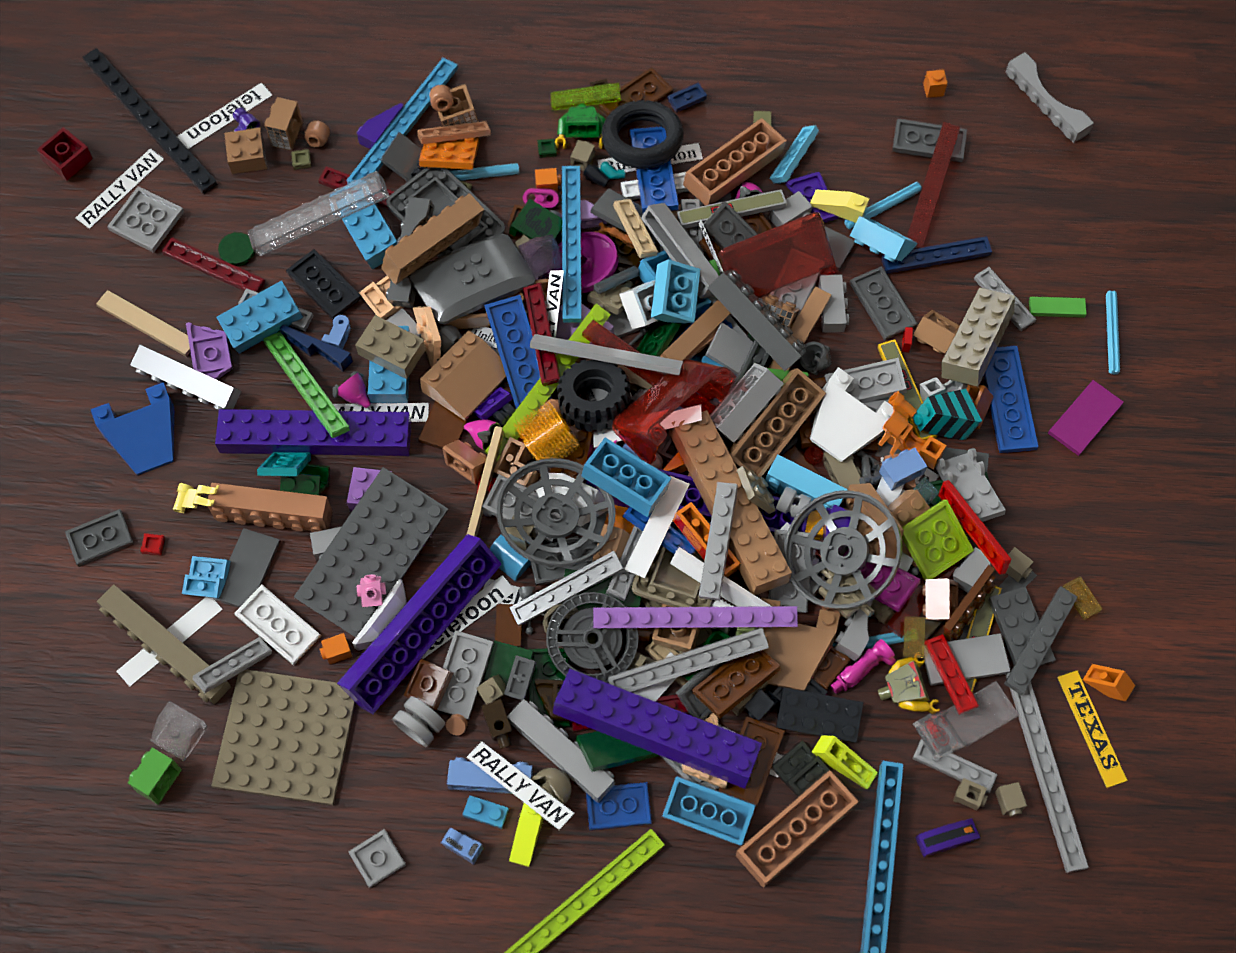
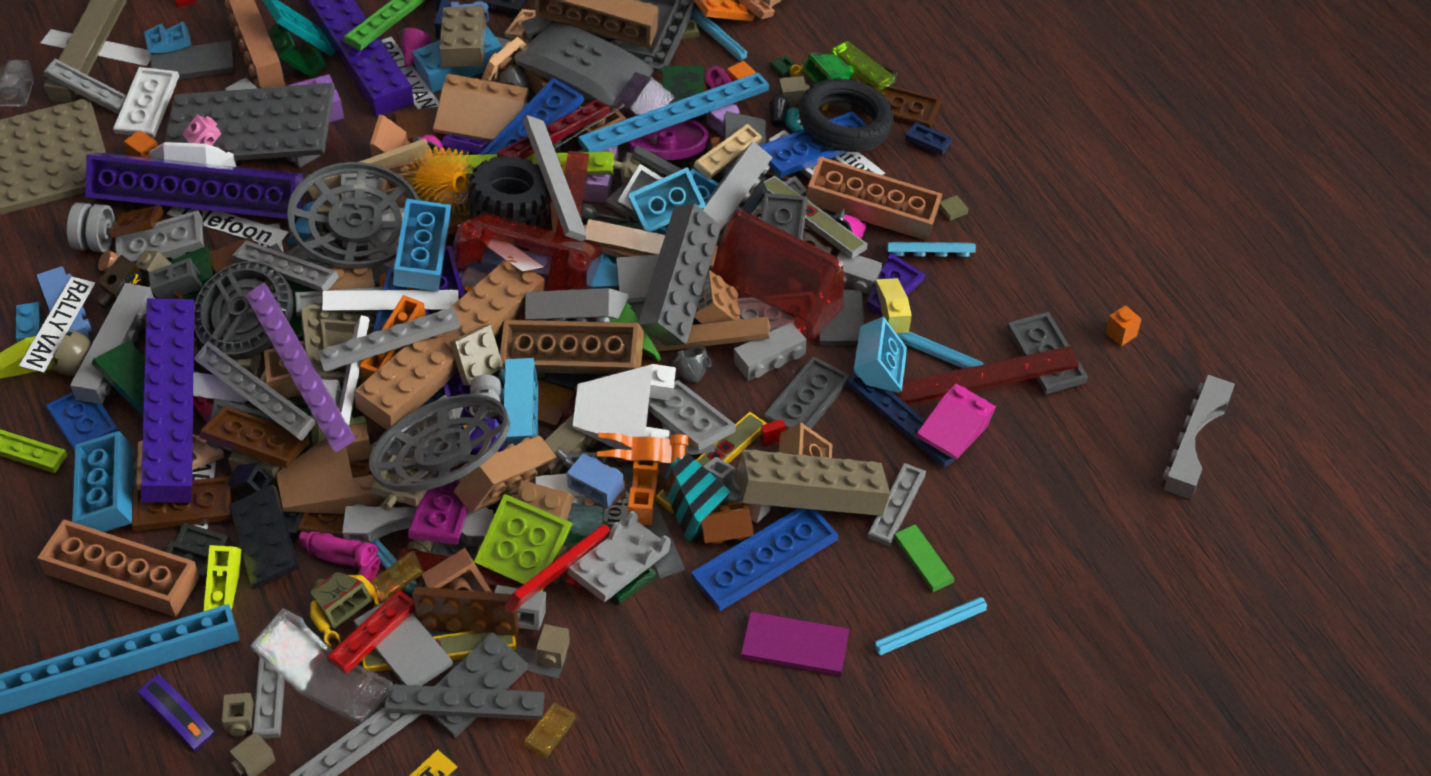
camera: 60 degrees right, 15 degrees down
none -> dark pink slope [916,384,996,460]

